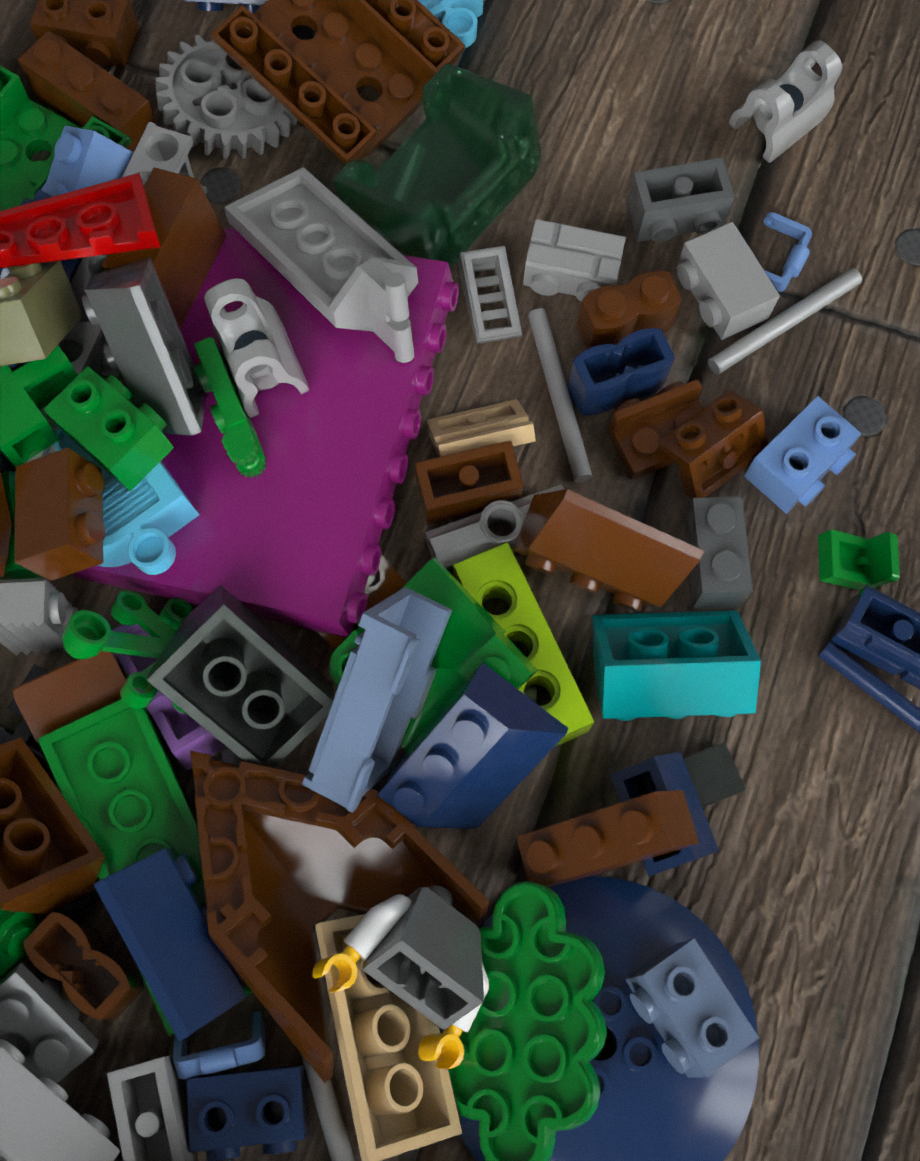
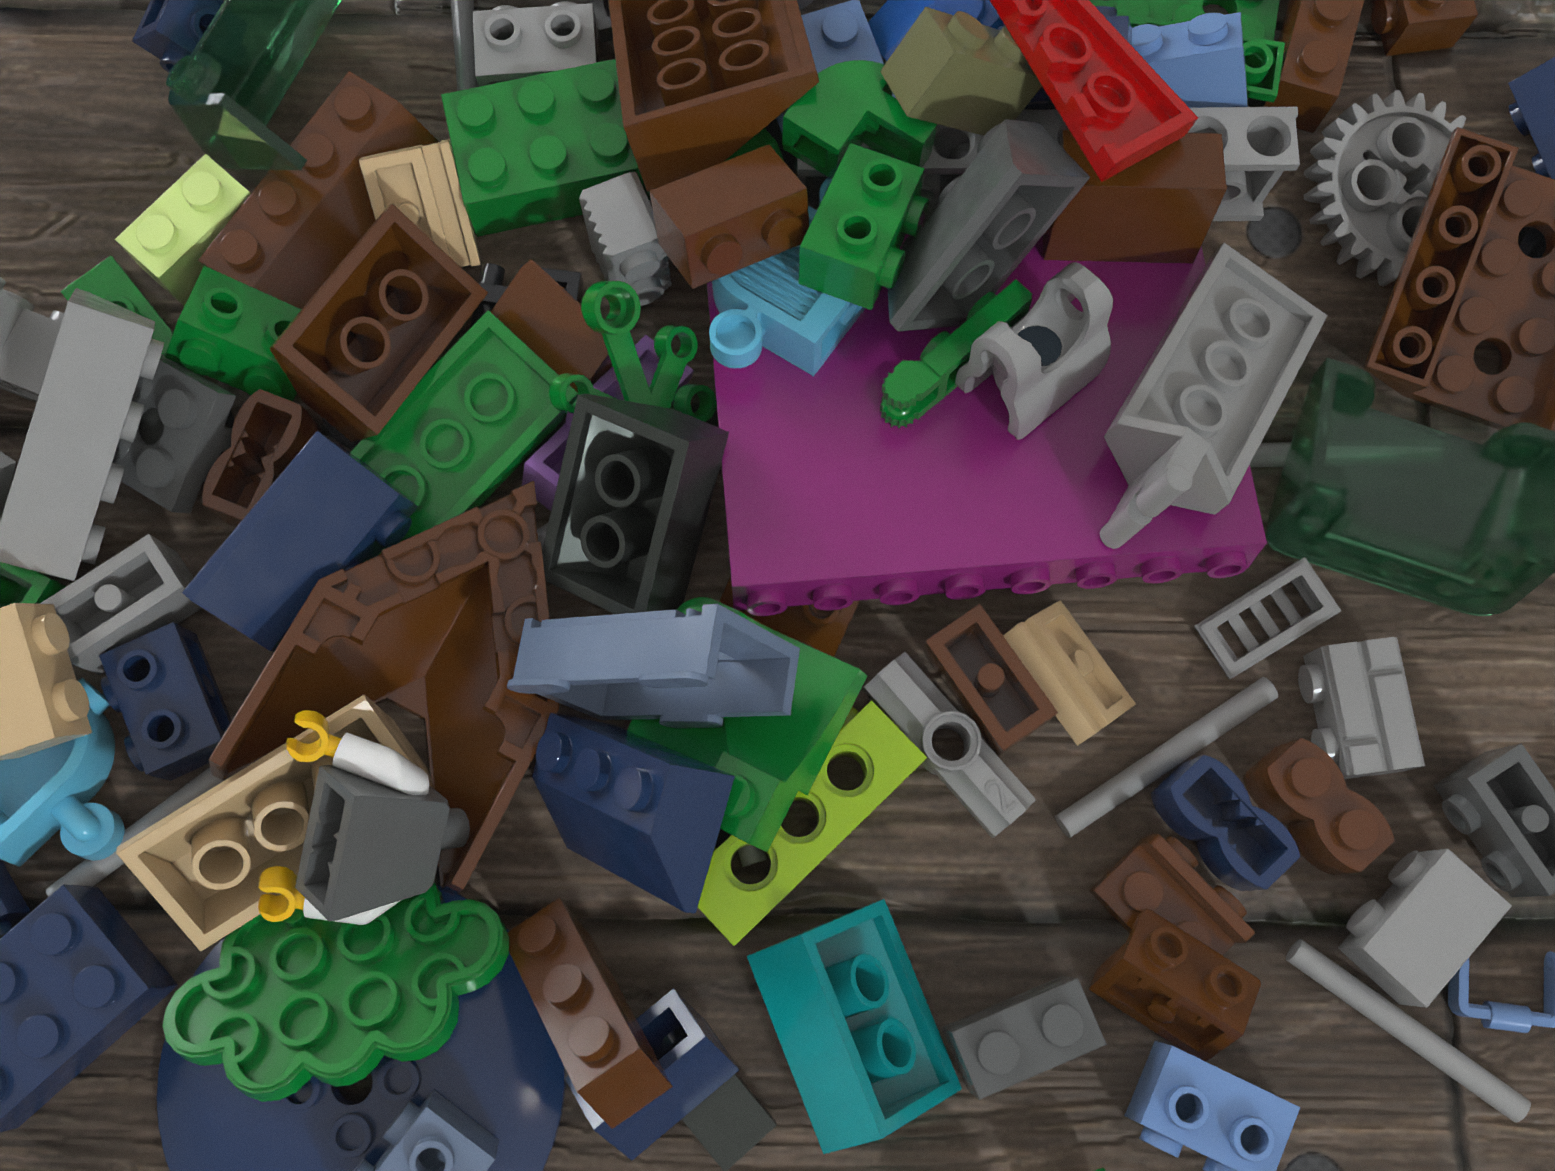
camera: 70 degrees right, 5 degrees up
medium blue piece [172,1010,265,1079] -> none
reddish brown slope [513,489,704,612] -> none

